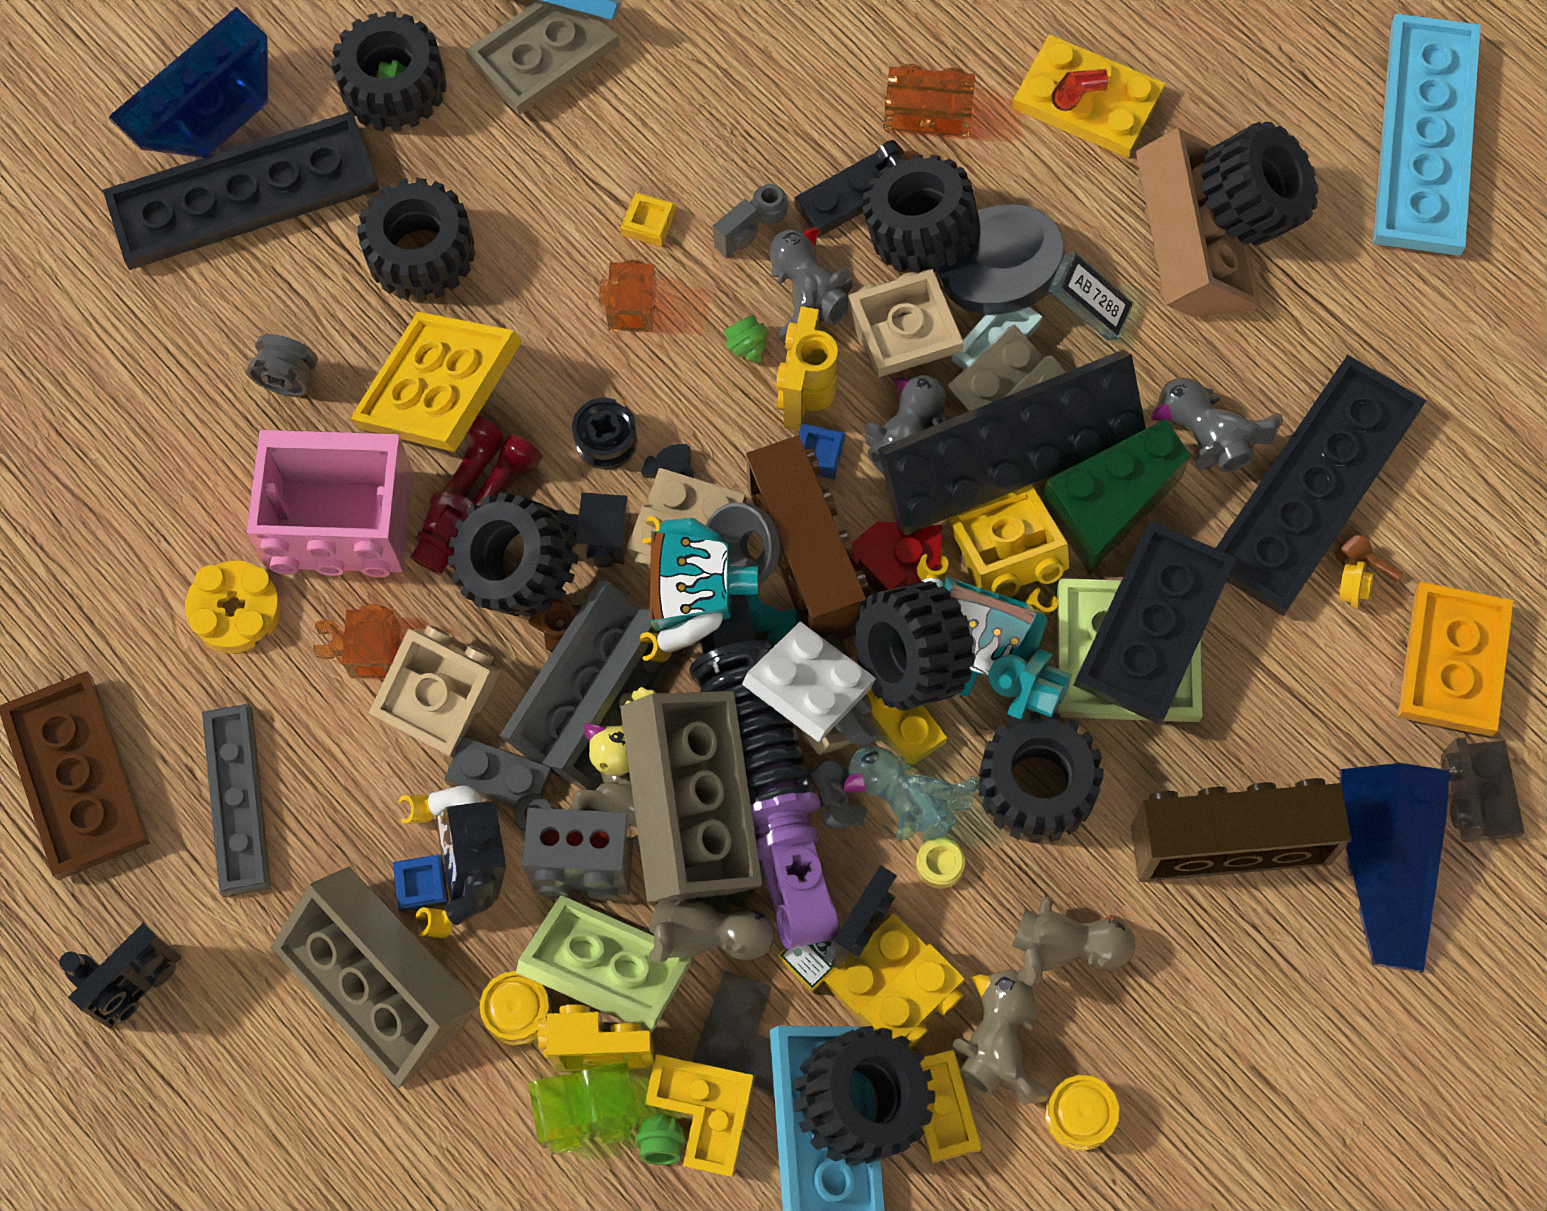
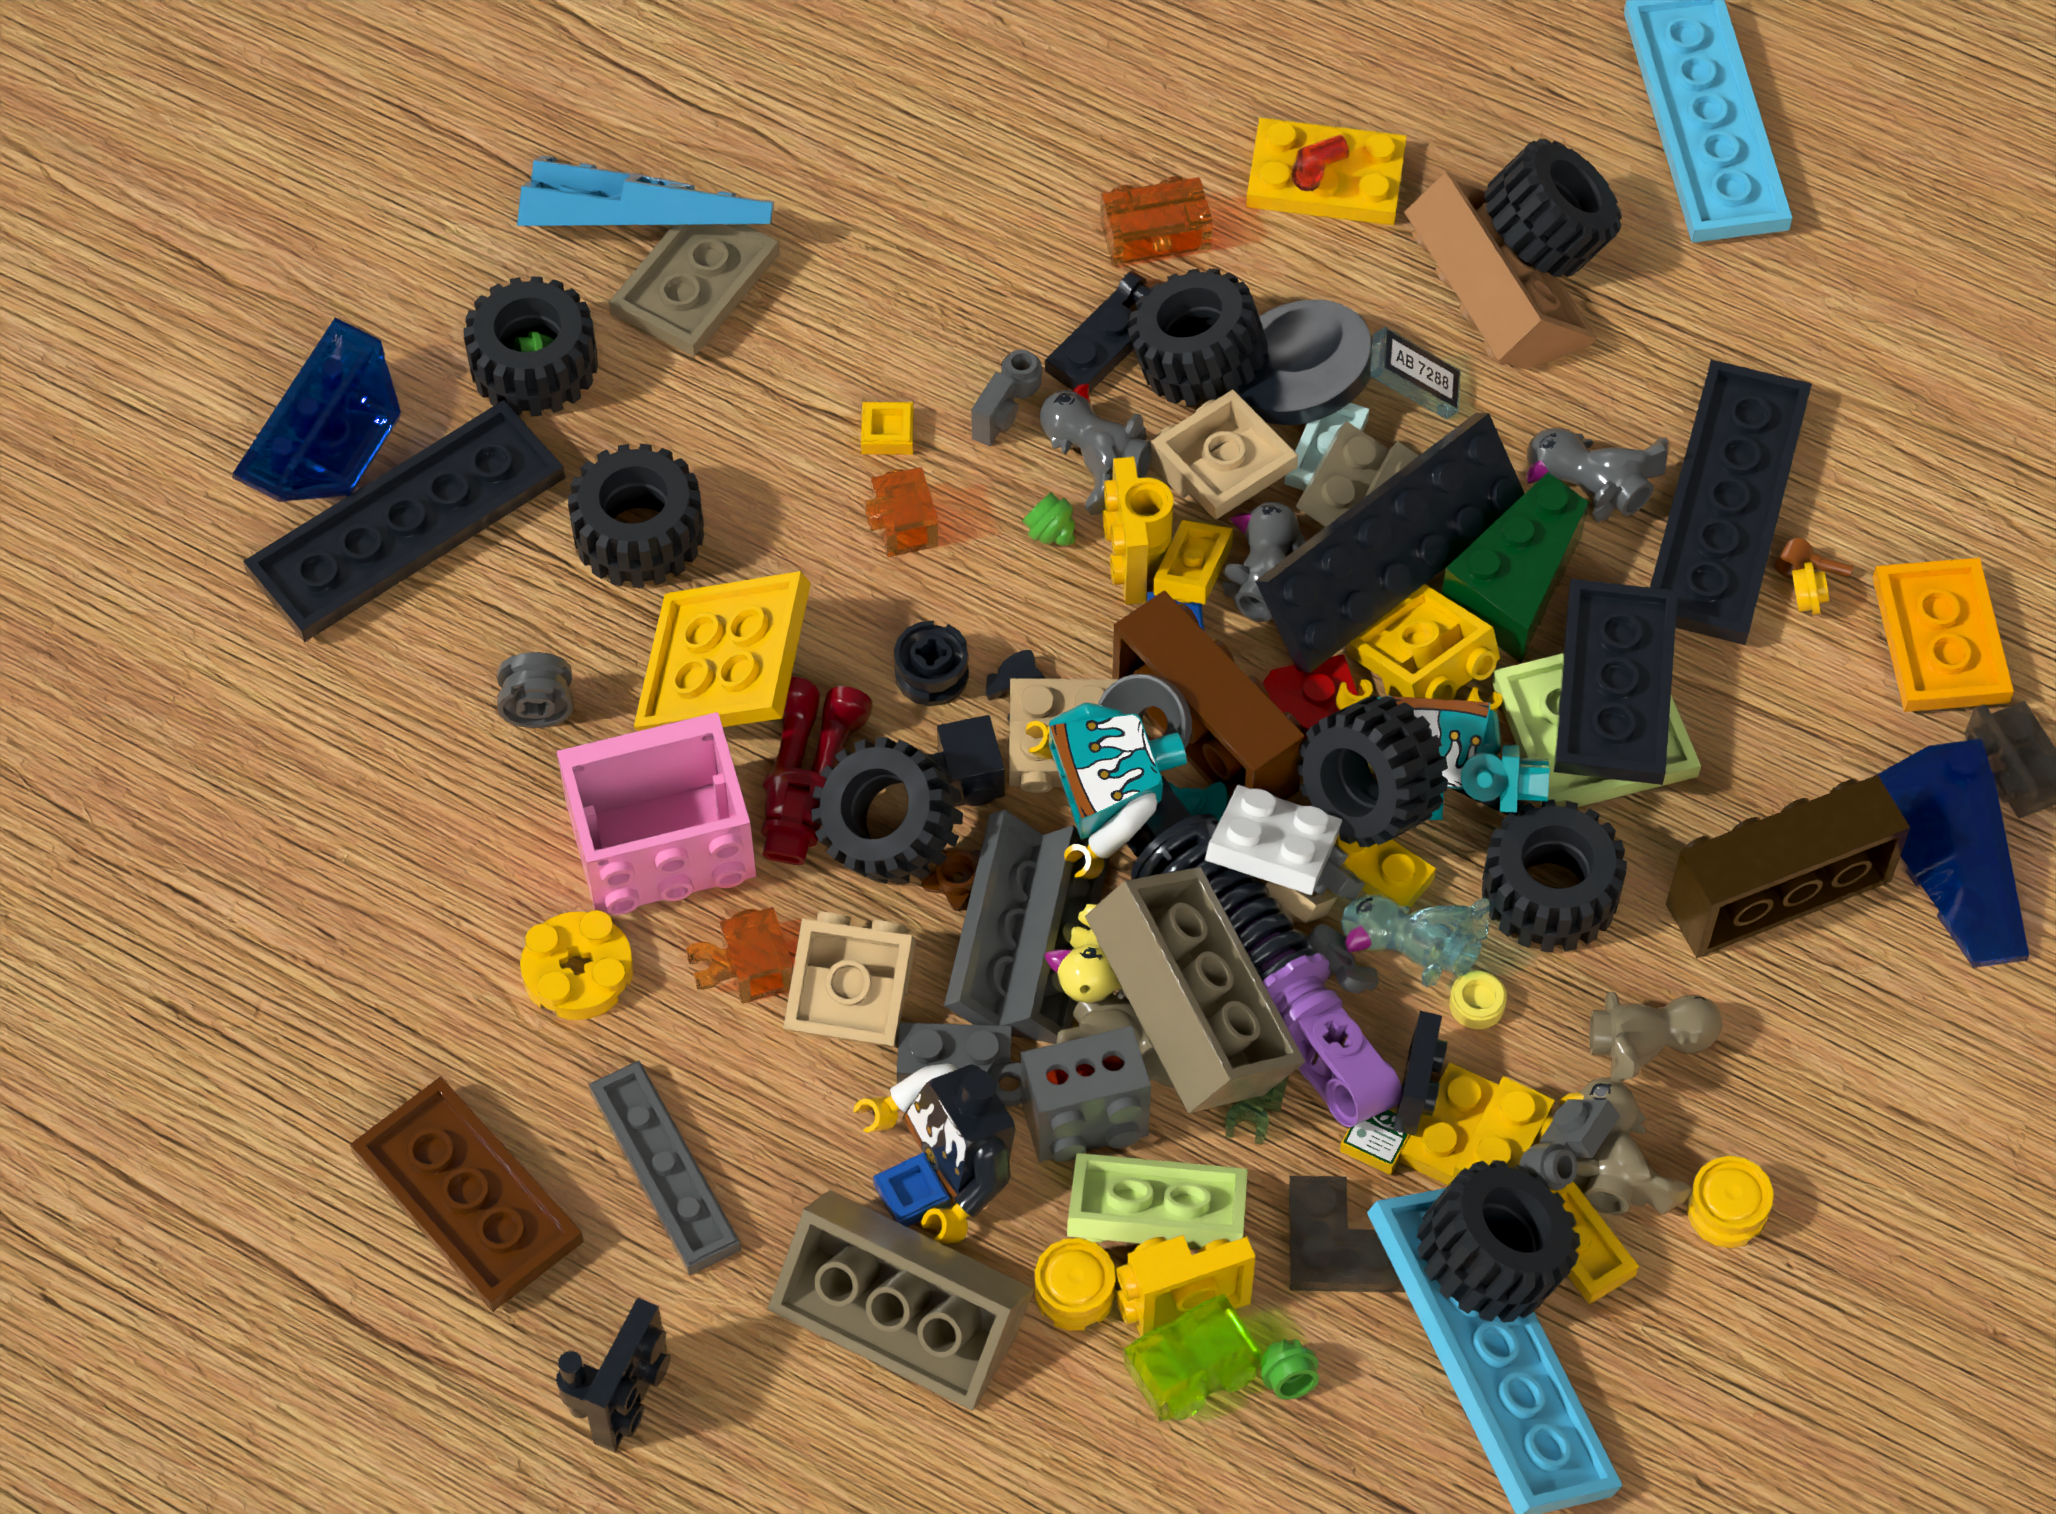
camera: 20 degrees left, 10 degrees down
yellow plate [645,1054,756,1177] -> none
dark tan animal [649,898,775,963] -> none
none -> yellow plate [1154,520,1233,604]
none -> dark grey plate [1520,1099,1620,1190]

